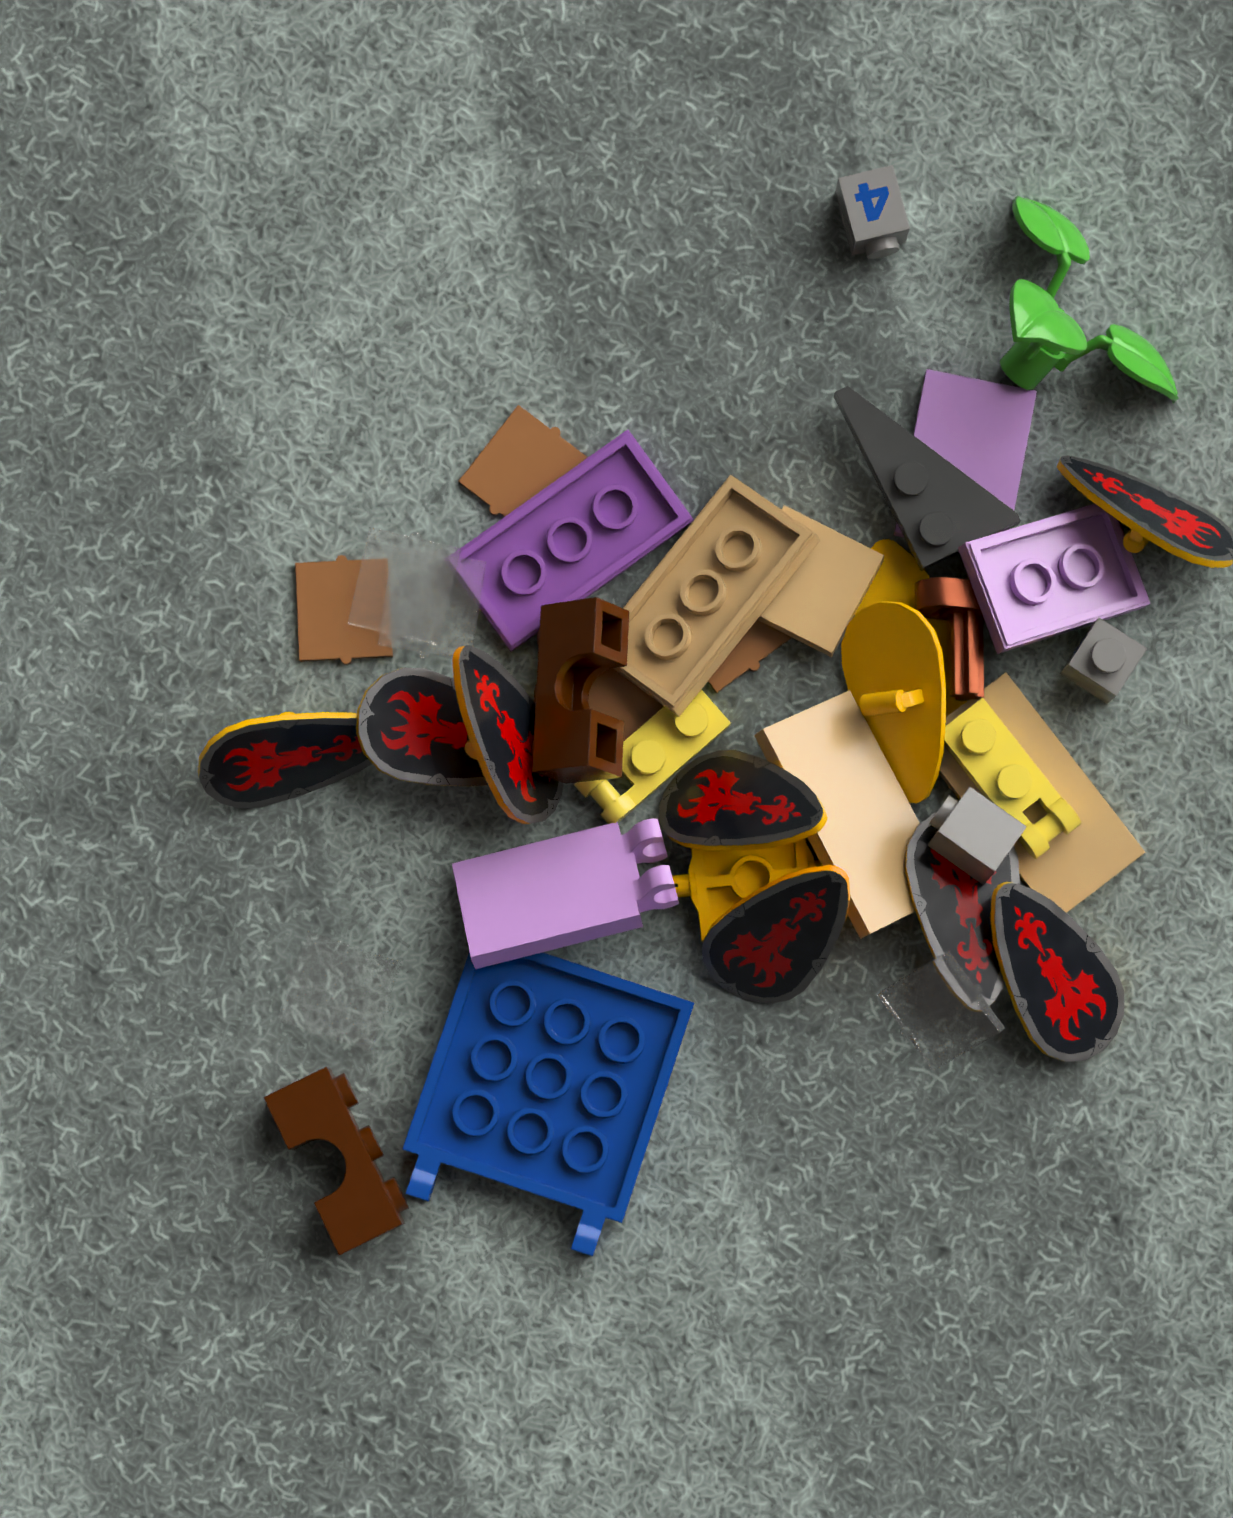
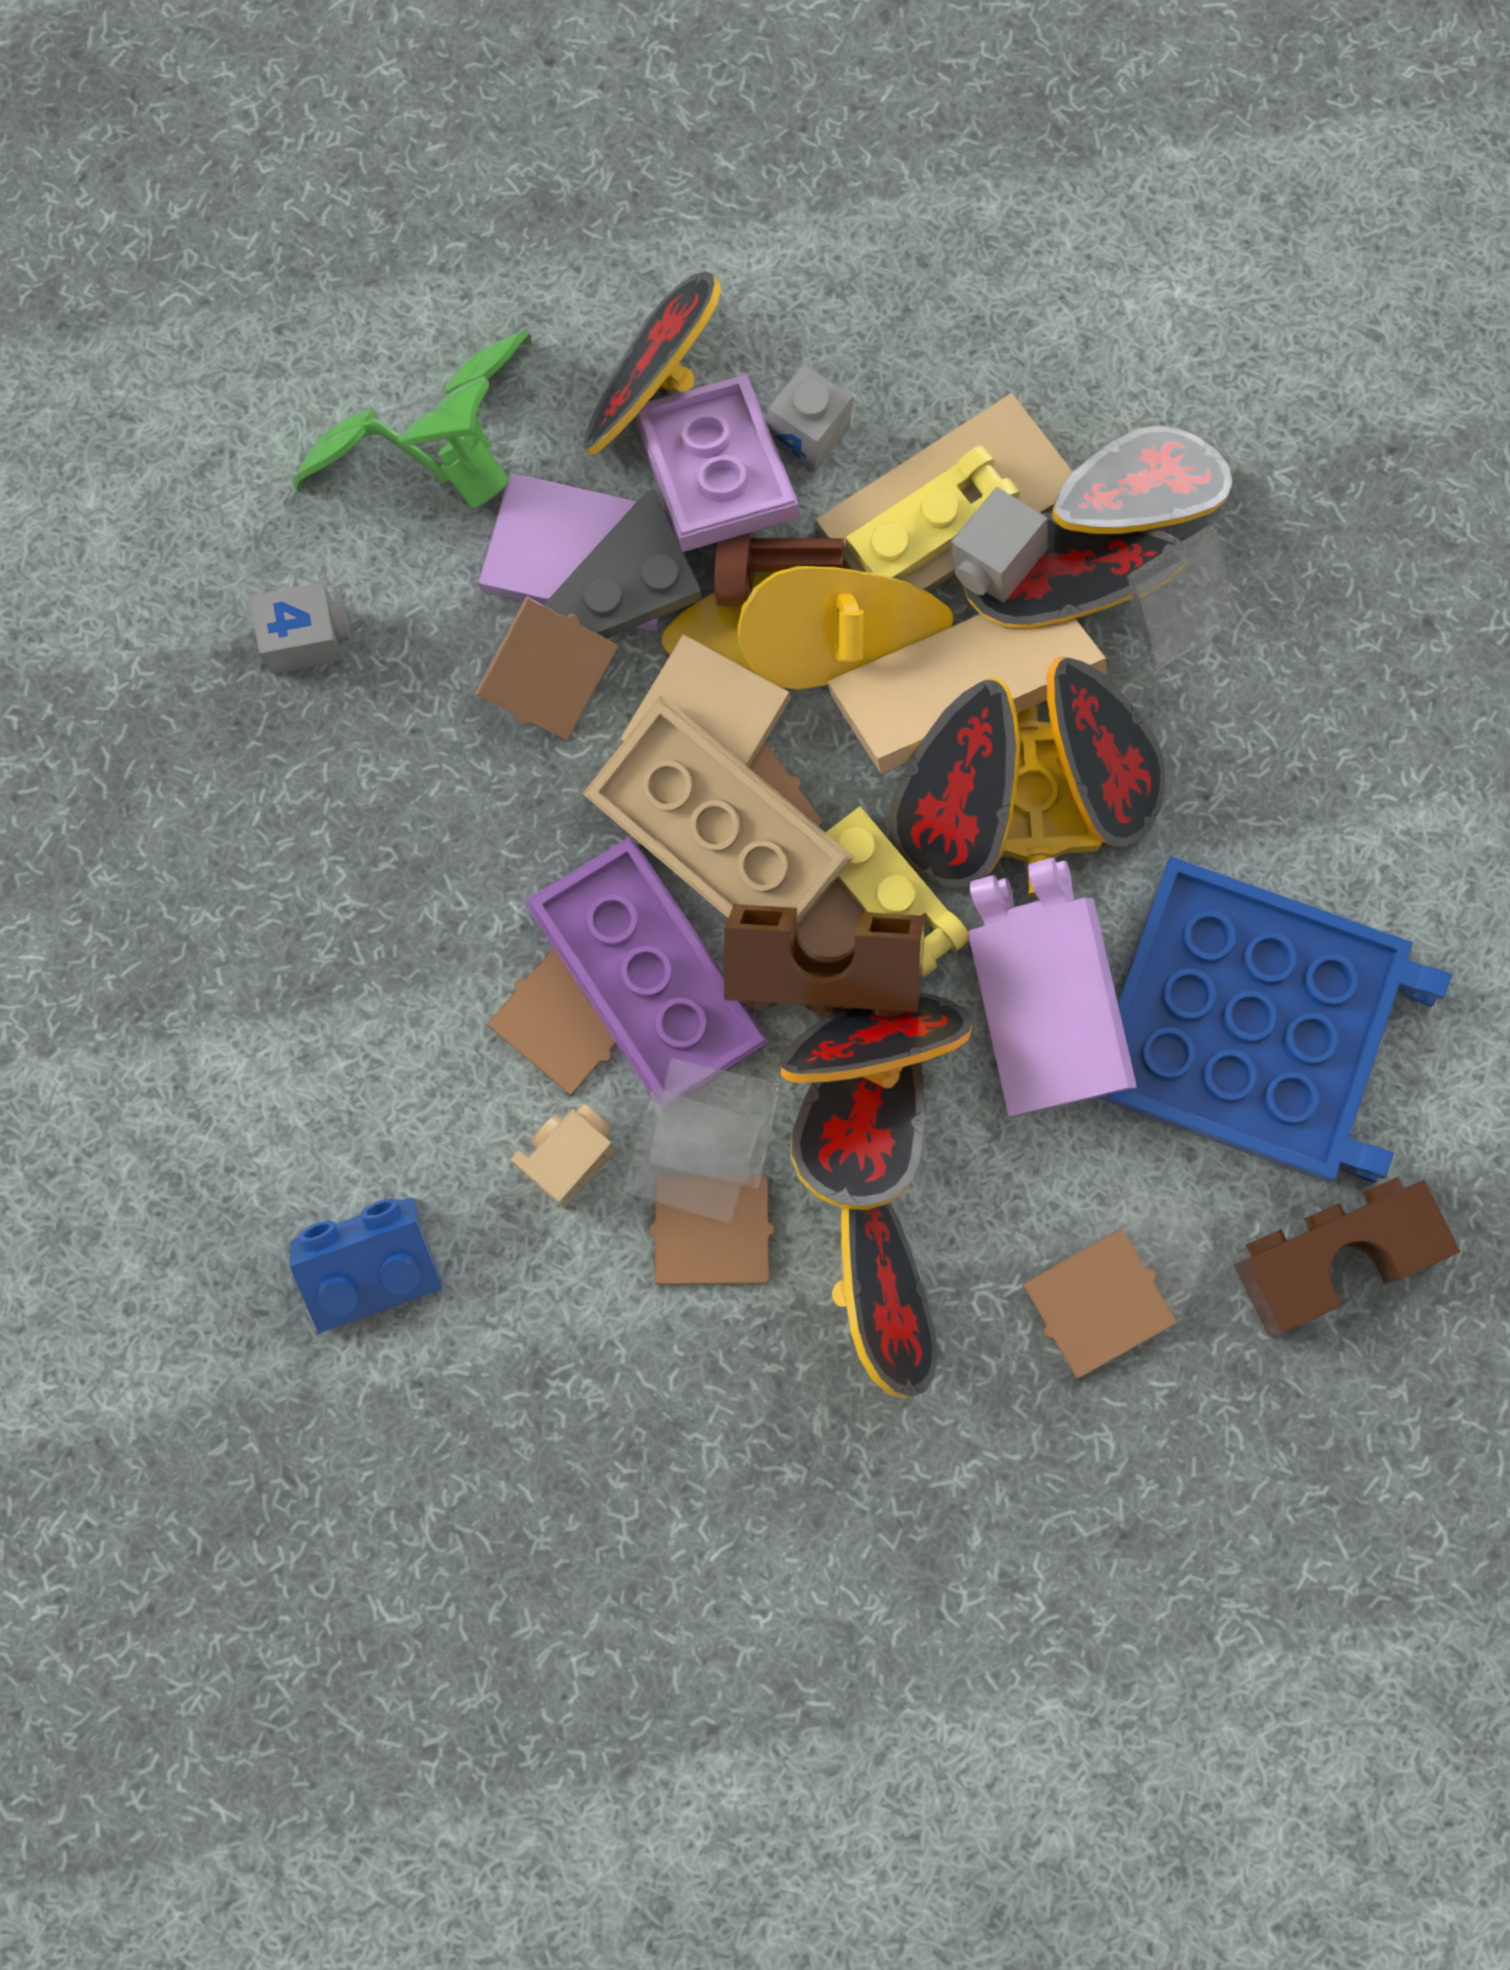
camera: 85 degrees left, 5 degrees down
none -> blue bracket [290,1197,443,1334]
none -> medium nougat piece [475,596,618,741]
none -> tan brick [510,1104,615,1208]
none -> medium nougat piece [1022,1228,1177,1379]

